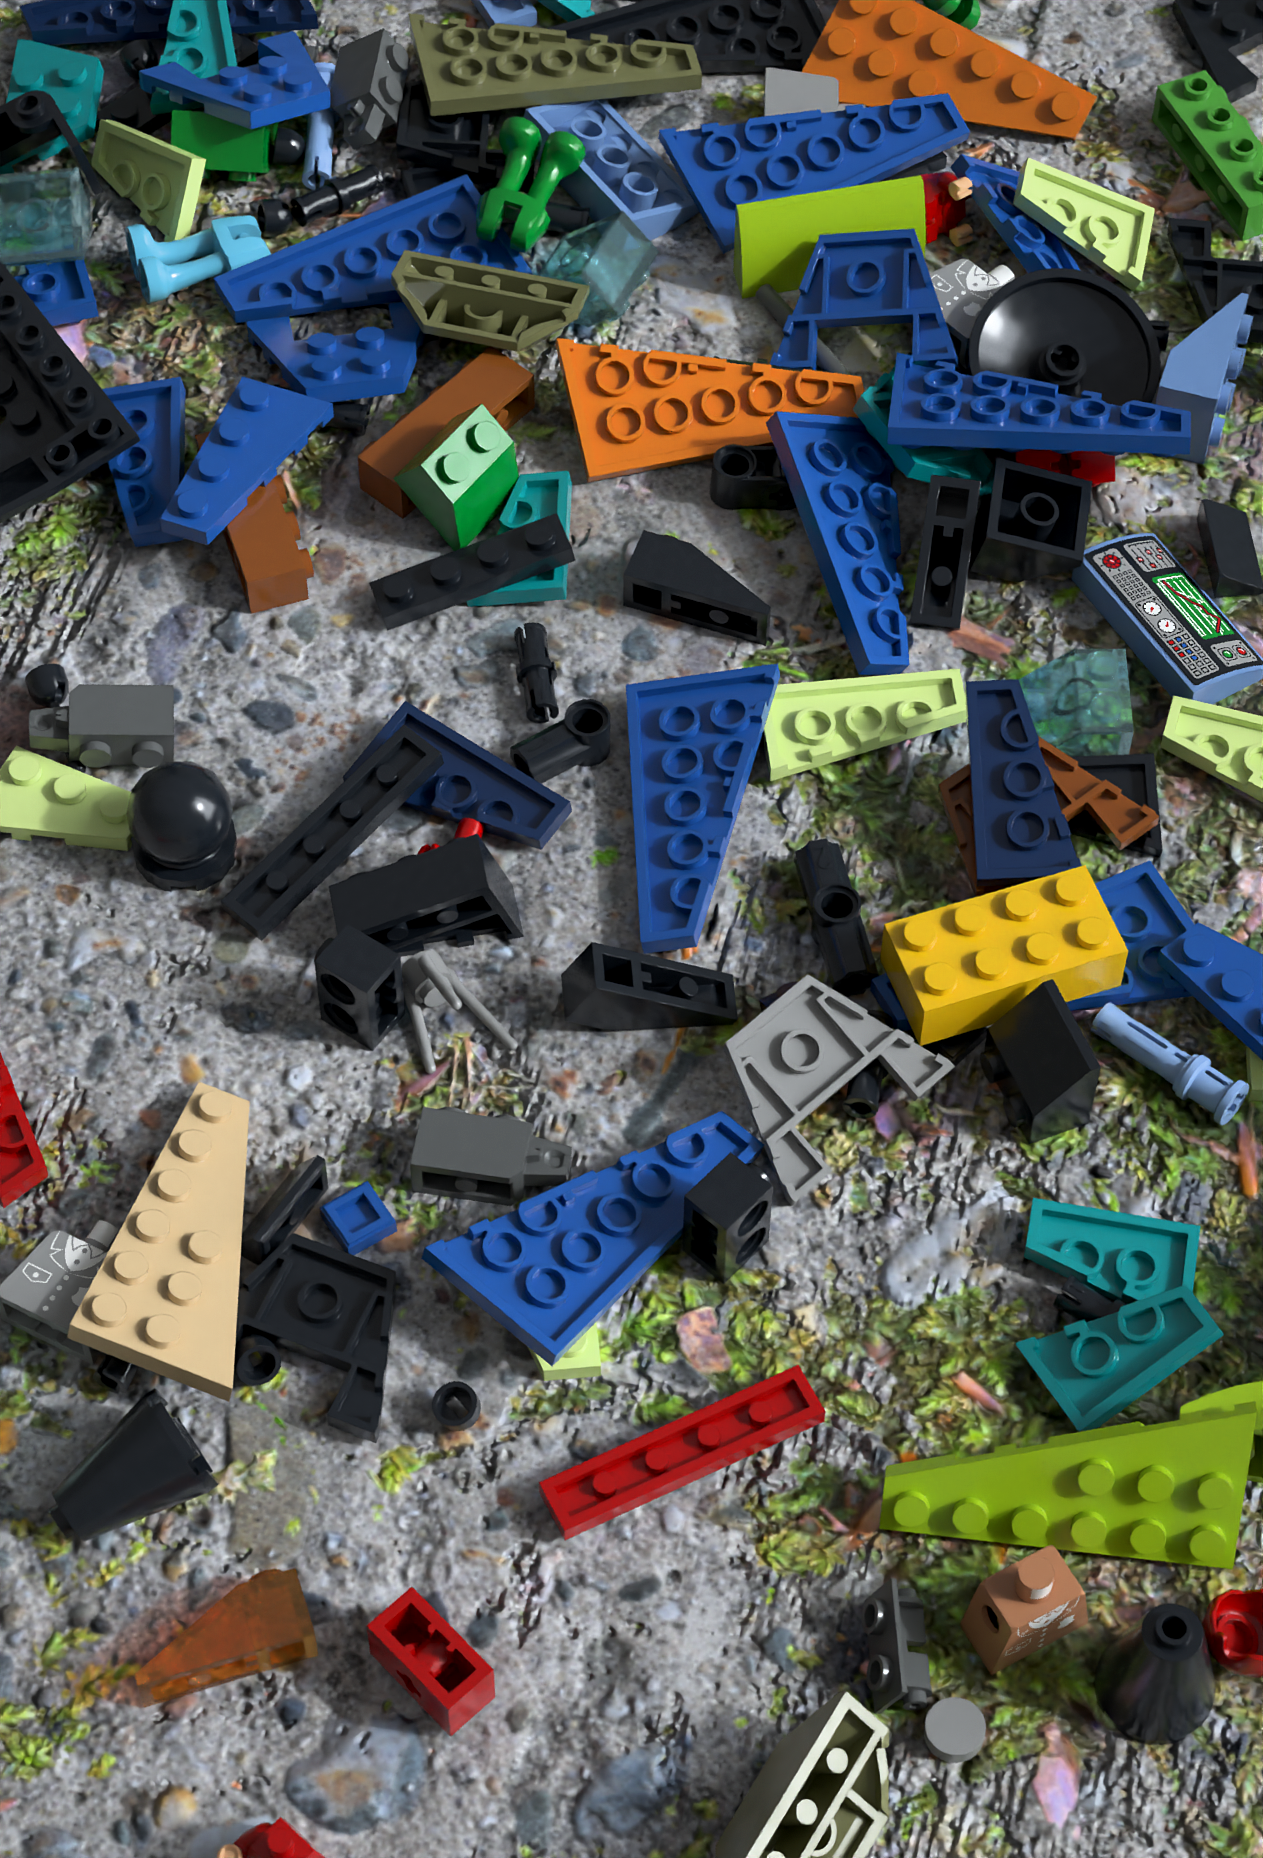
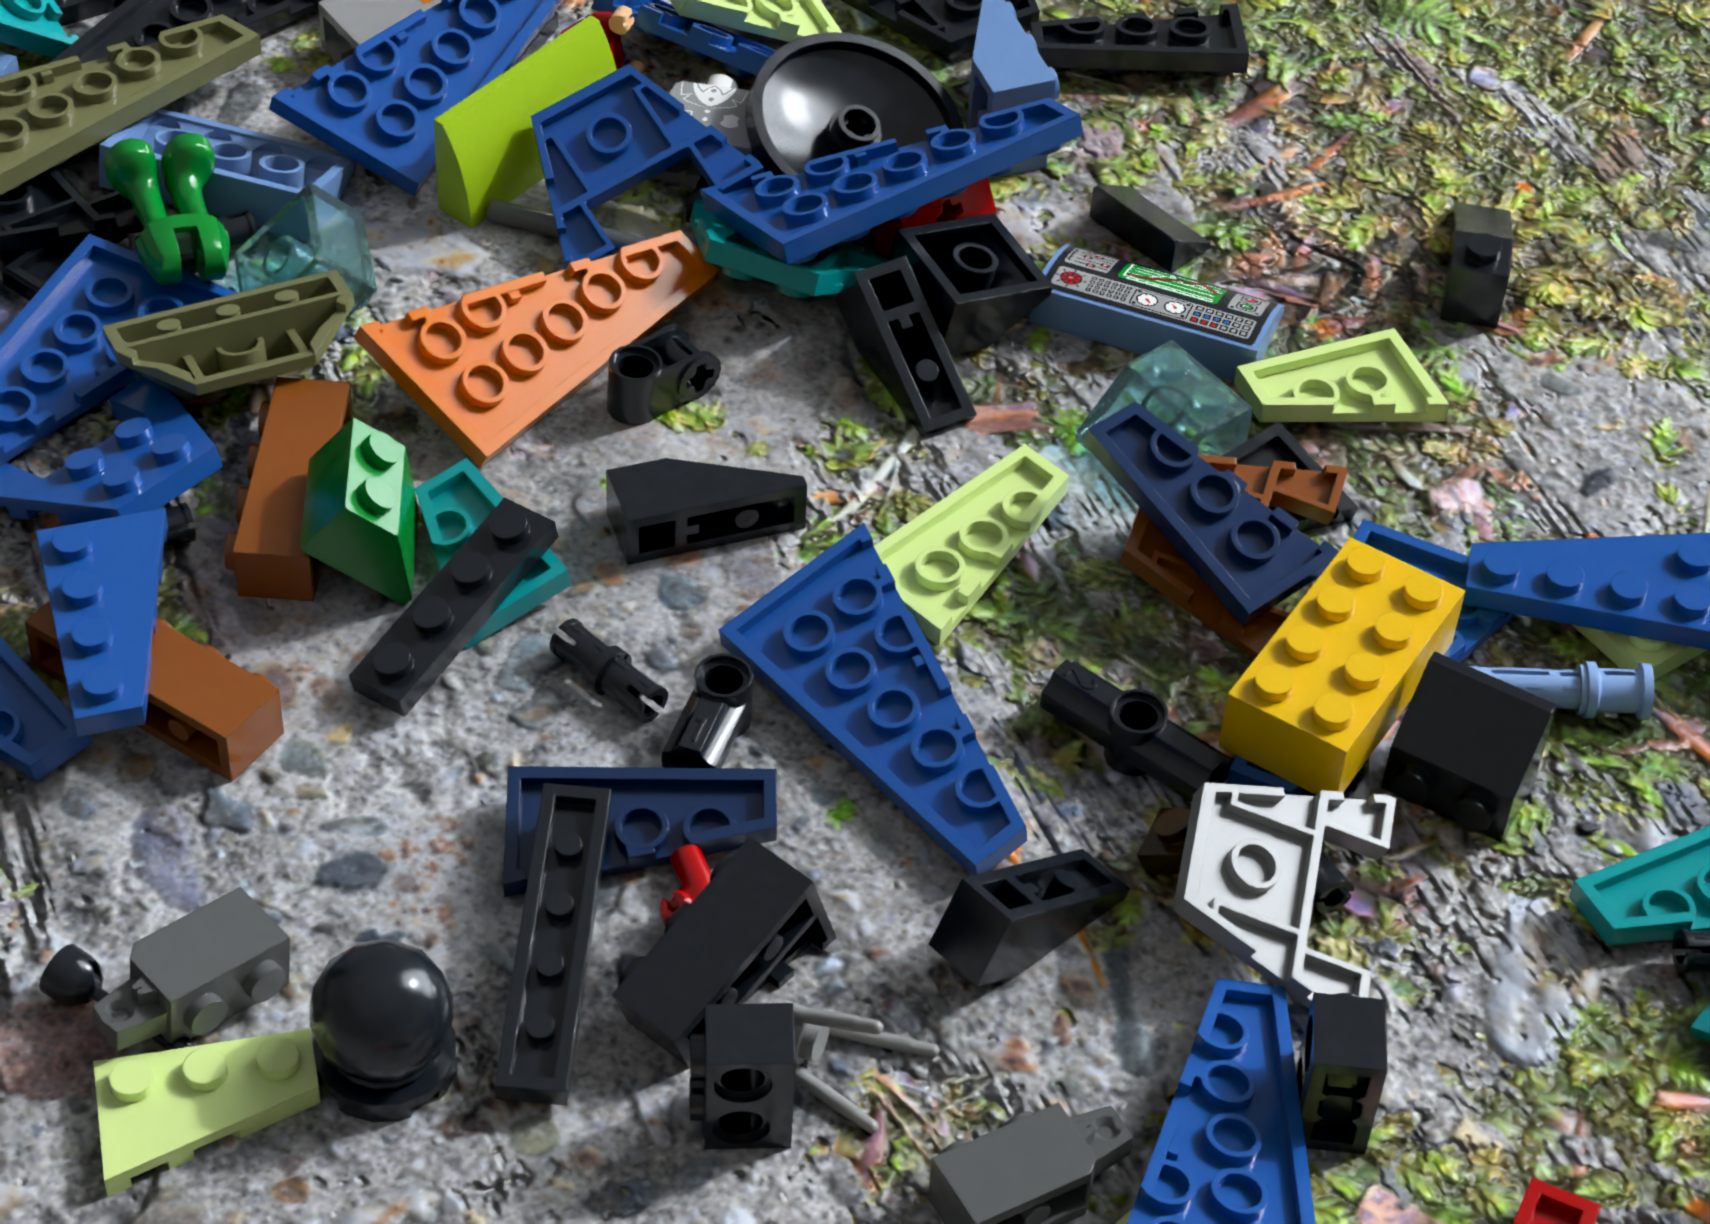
camera: 40 degrees left, 10 degrees down
blue wing [766,411,909,675] -> none

